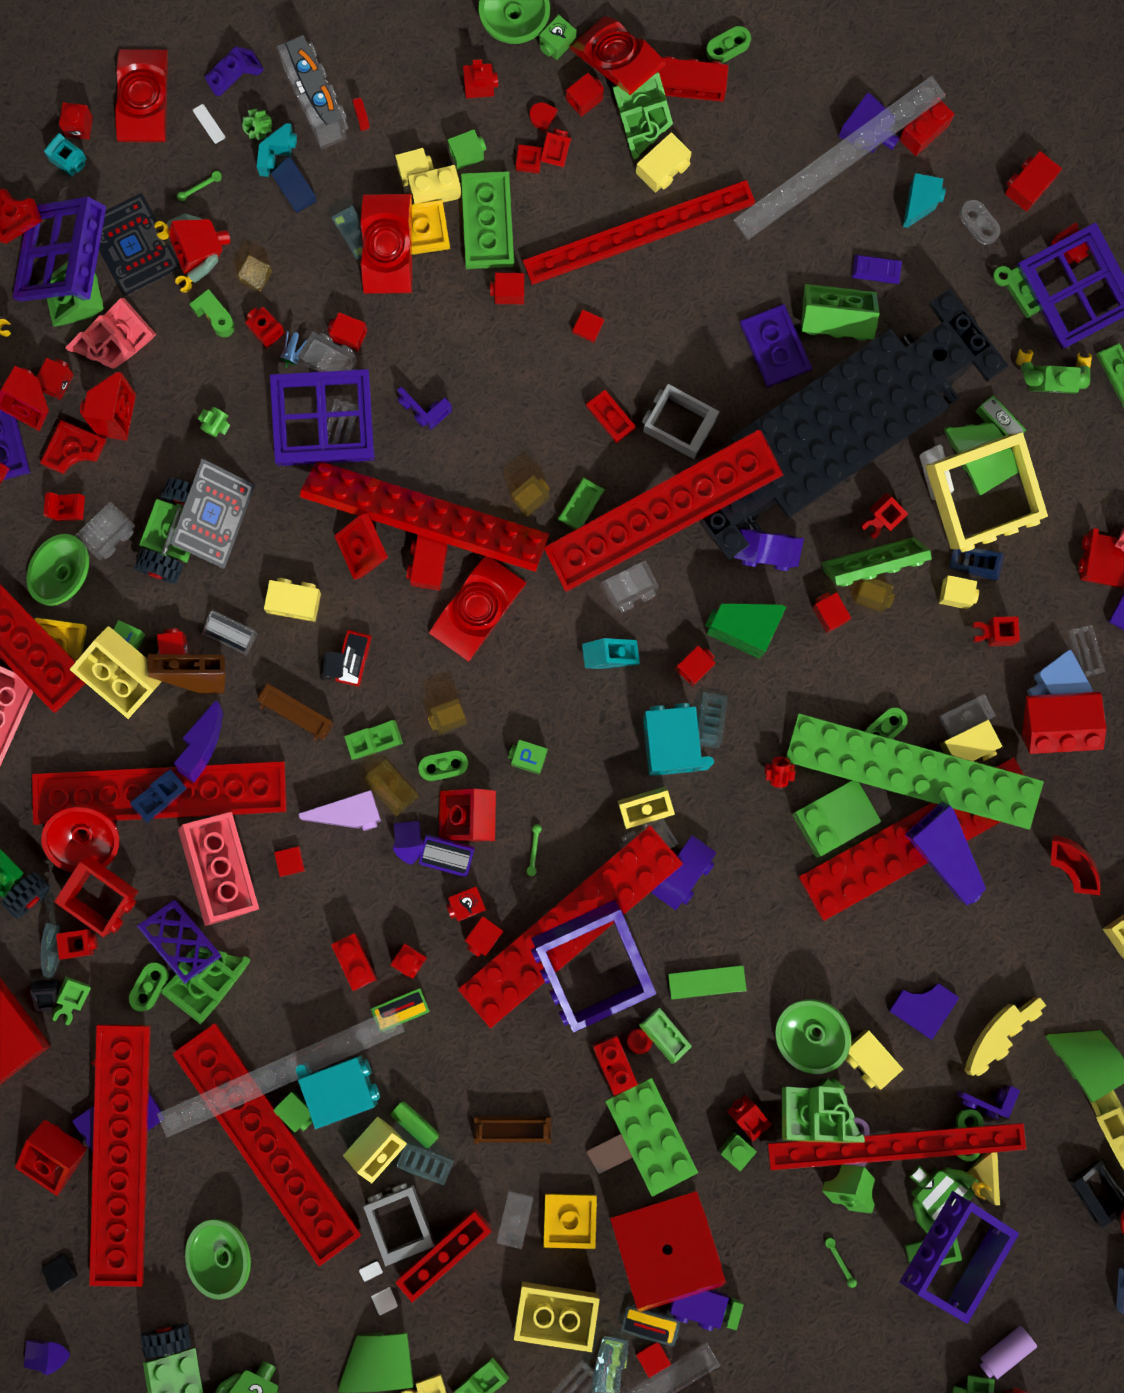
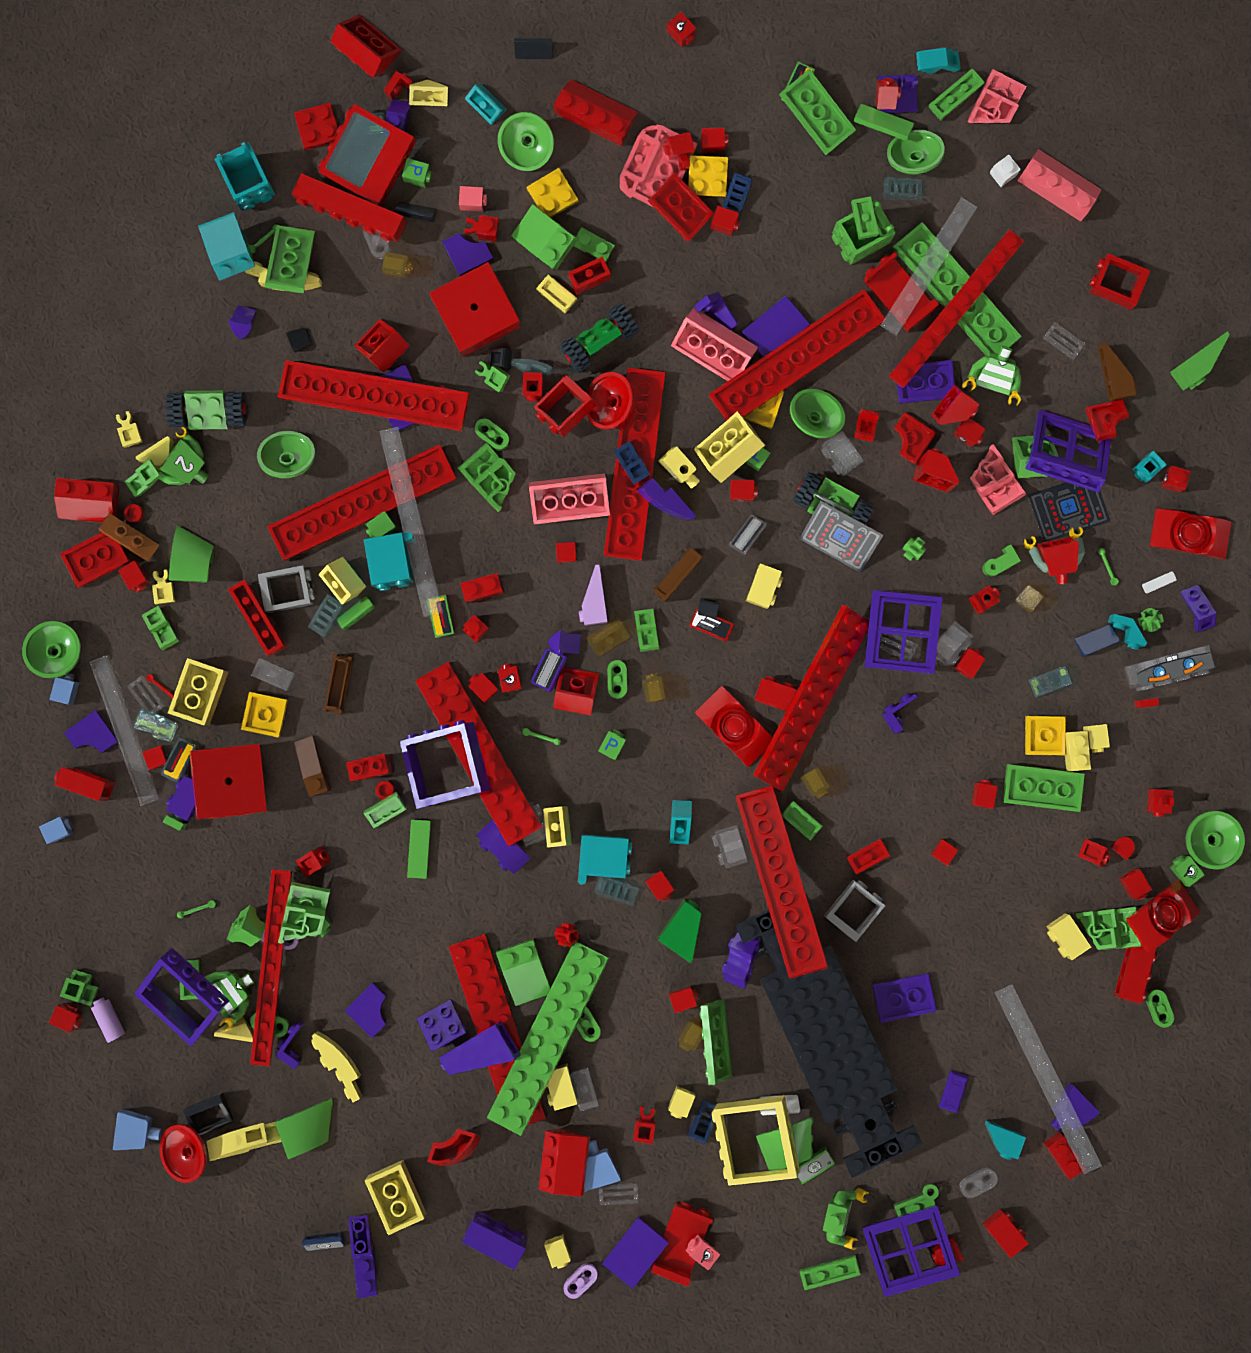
camera: 105 degrees right, 5 degrees up
dark purple window [137,900,221,984] -> none
reddish brown slope [148,654,226,693] -> none
flat silver piece [279,331,310,369] -> none
red plate [334,513,388,580] -> none
white sticker [359,1262,398,1315] -> none
red slope [361,194,412,294] -> none
bright green brick [448,130,486,170] -> none
red tile [516,145,542,173] -> none
red plate [523,180,755,285] -> none
bright green plate [605,1078,698,1196] -> none
bright green brick [718,1132,757,1172] -> none
bright green dish [776,999,851,1074] -> none
bright green slope [801,284,880,341] -> none
light yellow brick [845,1030,903,1090] -> none
red brick [860,493,908,539] -> none
none -> red hinge [146,674,174,700]
none -> dark purple hinge [417,1000,466,1052]
none -> light yellow torso [658,446,700,489]

